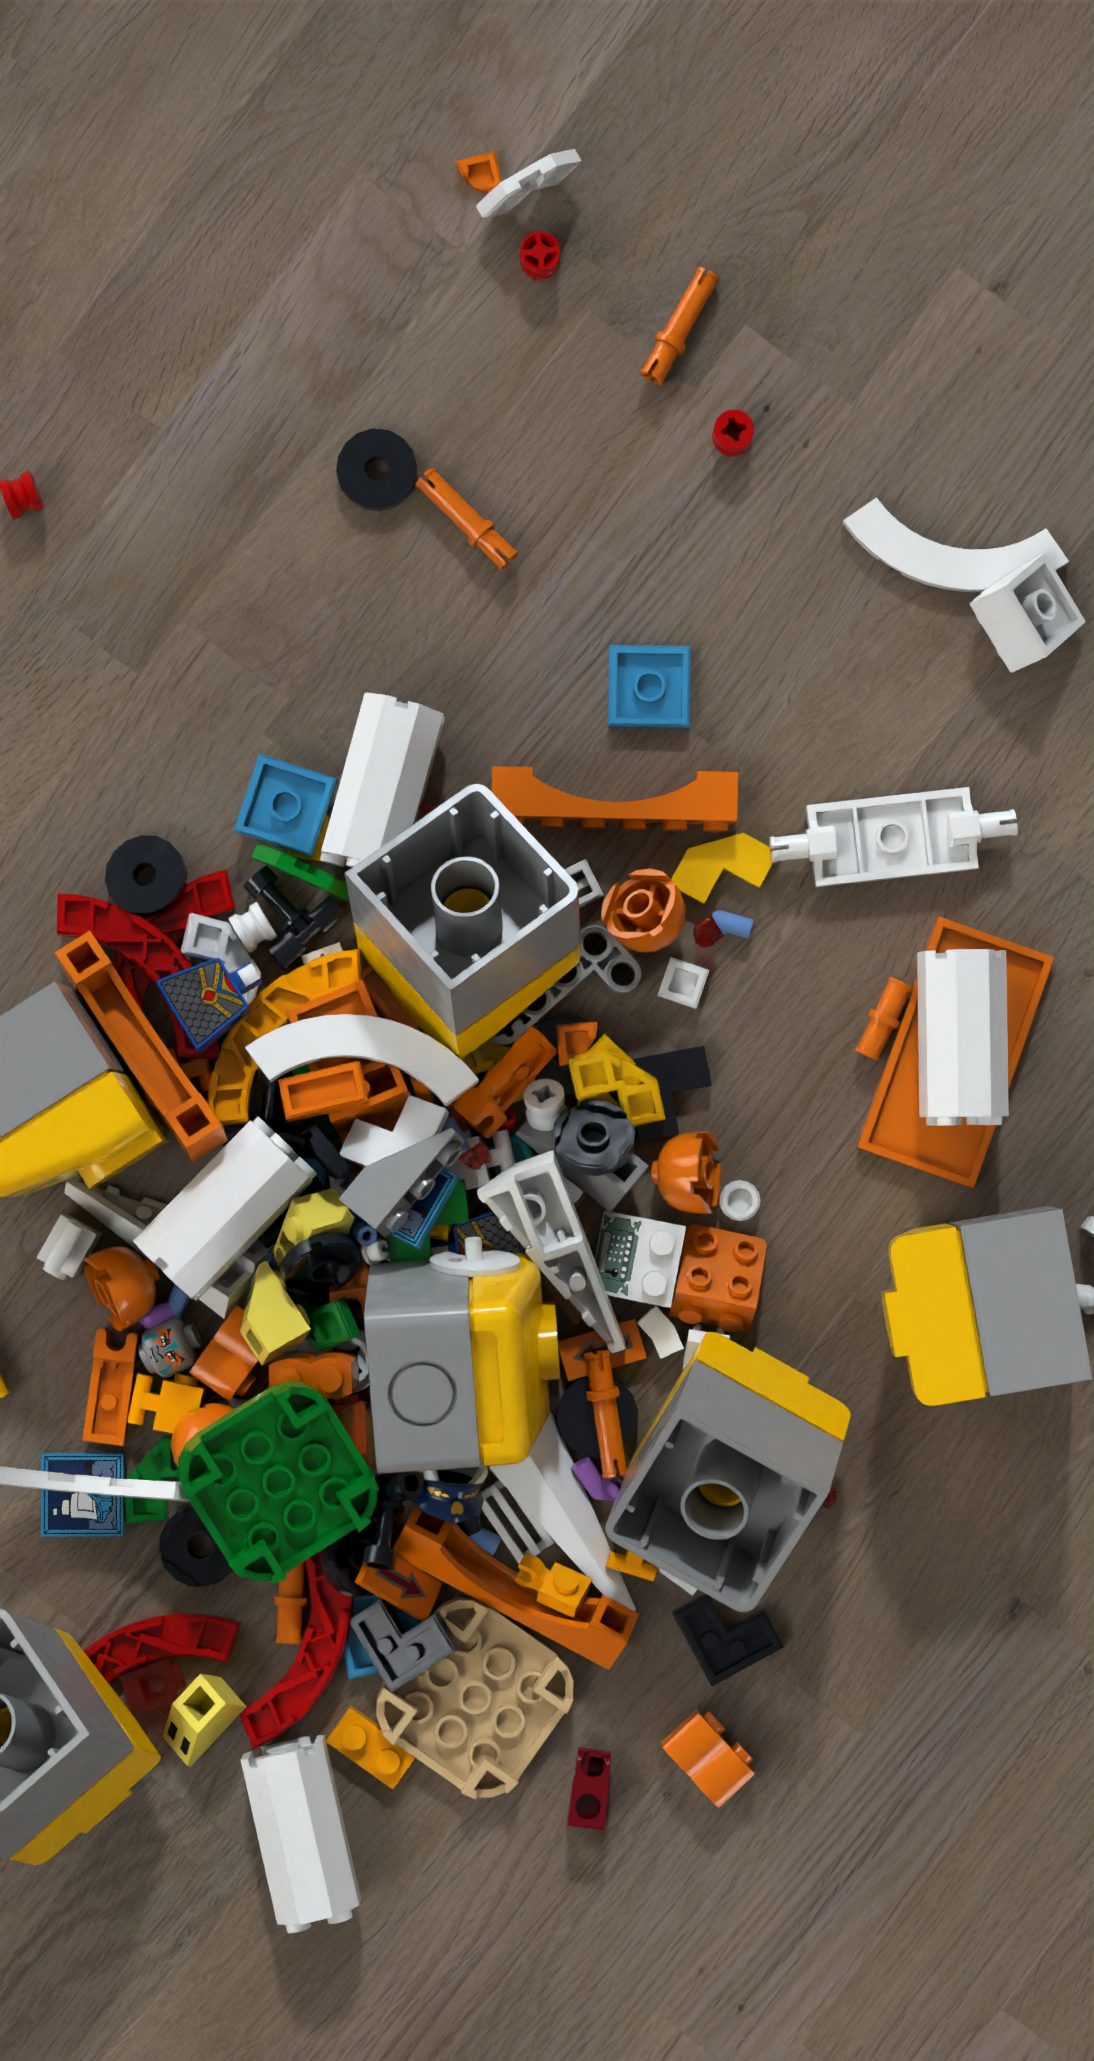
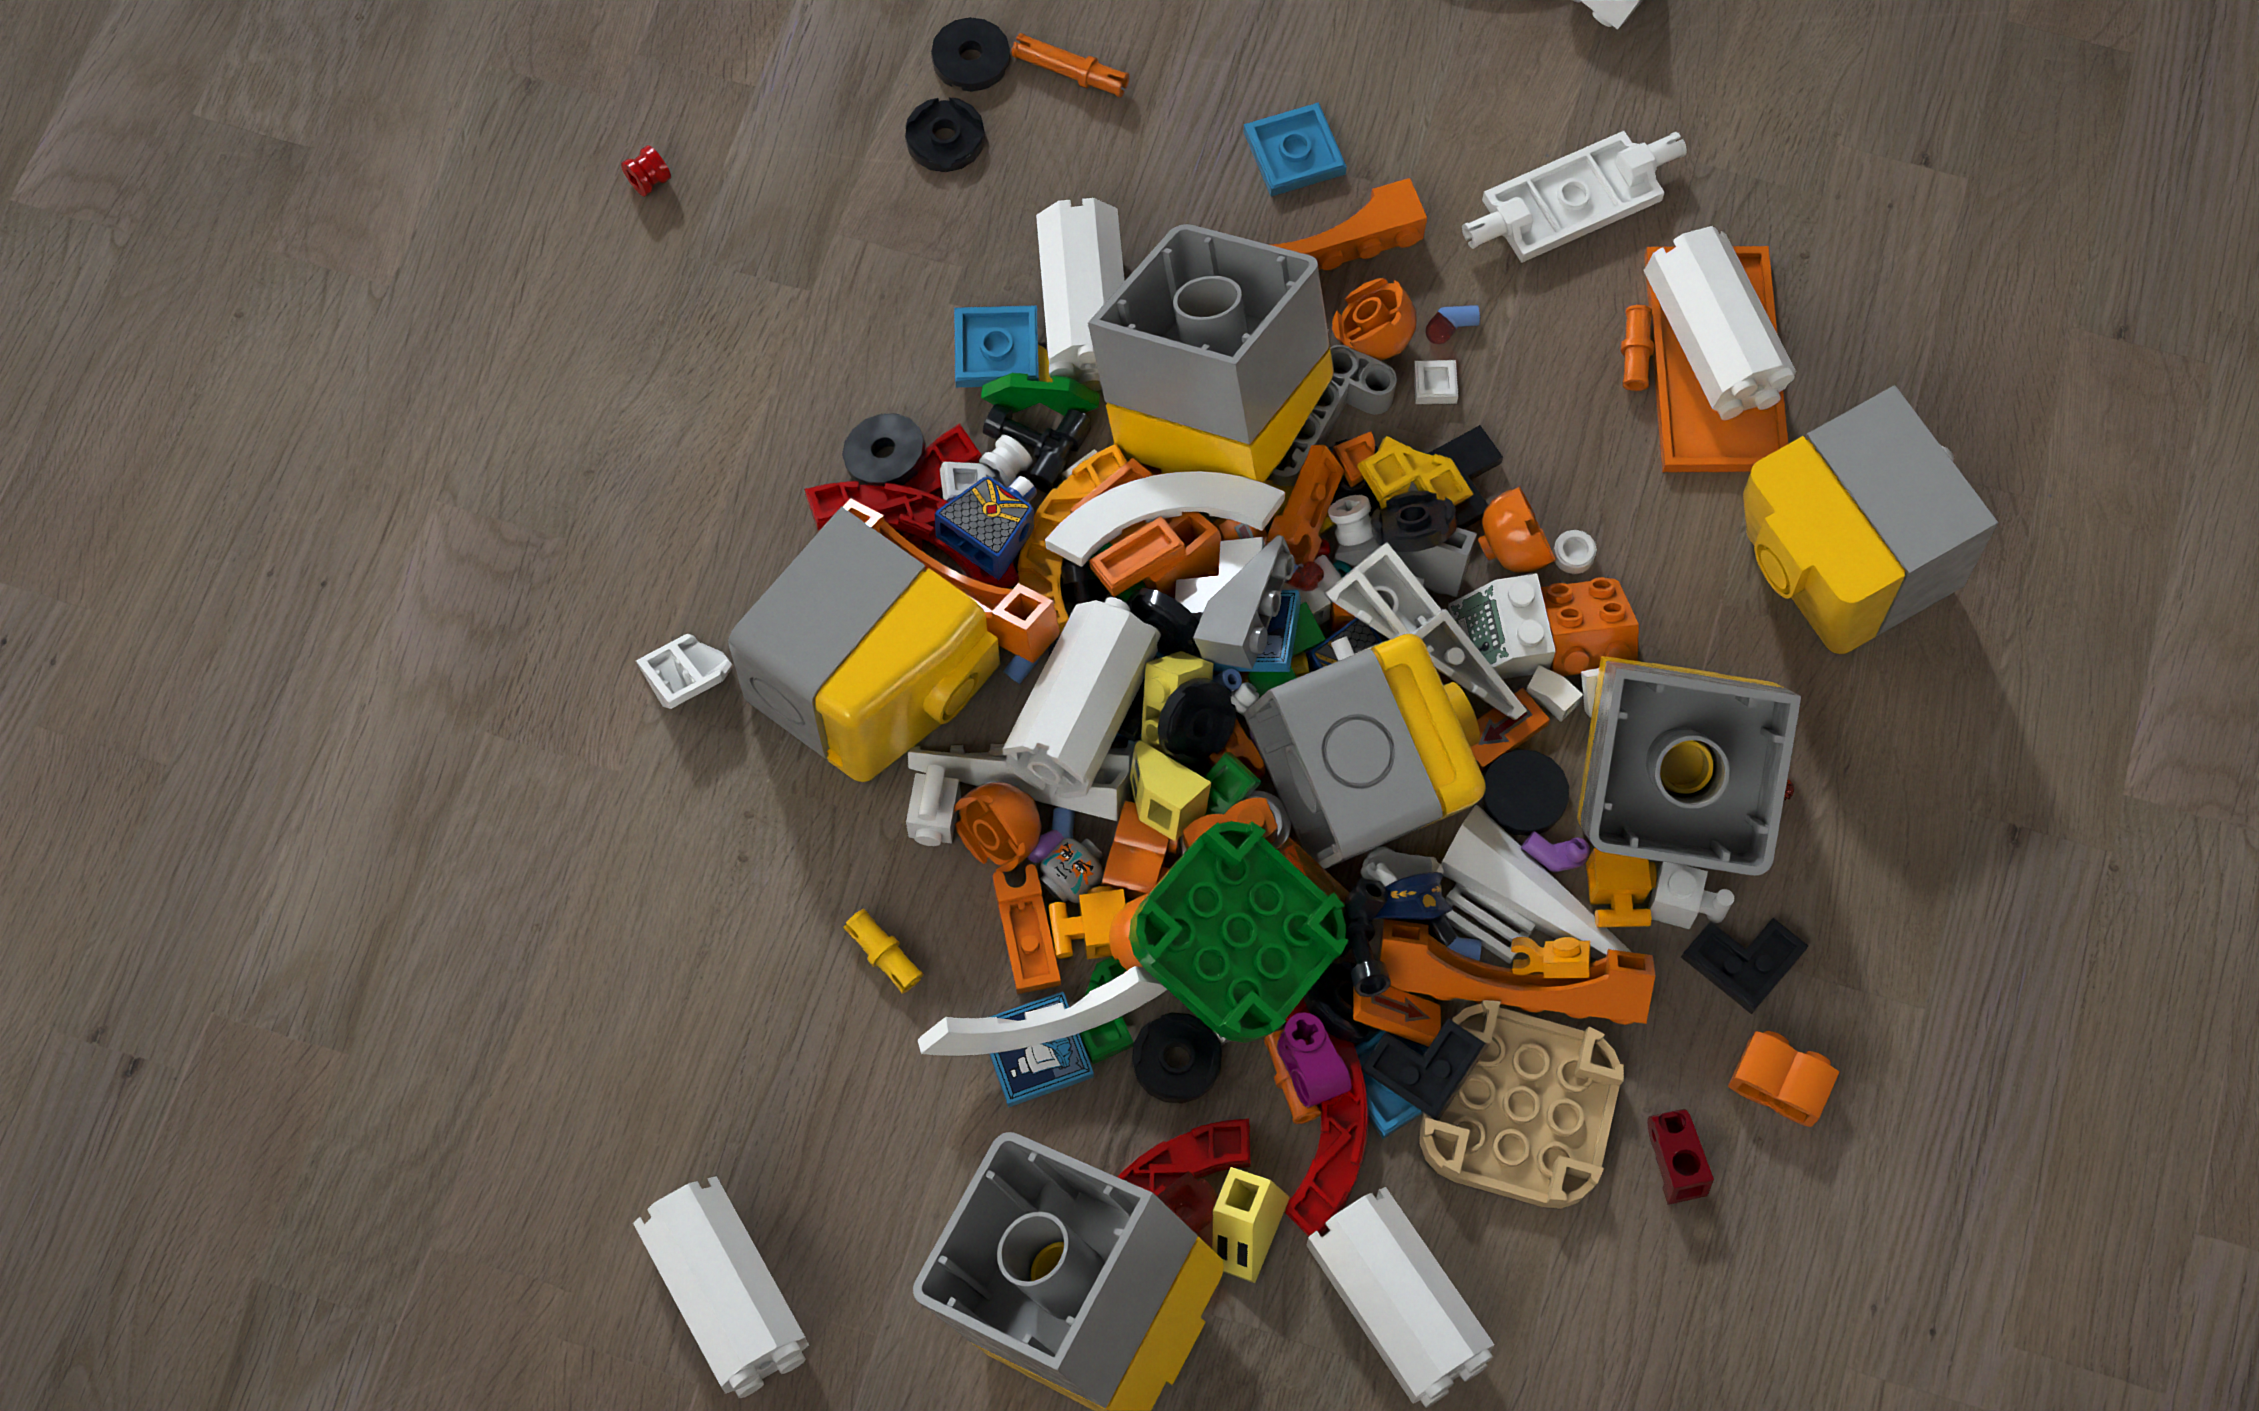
camera: 20 degrees left, 20 degrees down
light orange plate [326,1705,415,1790] -> none
orange pin [584,1350,628,1478] -> none
yellow tile [671,833,775,905] -> none
none -> black tile [905,97,985,172]
none -> magenta piece [1277,1012,1351,1108]

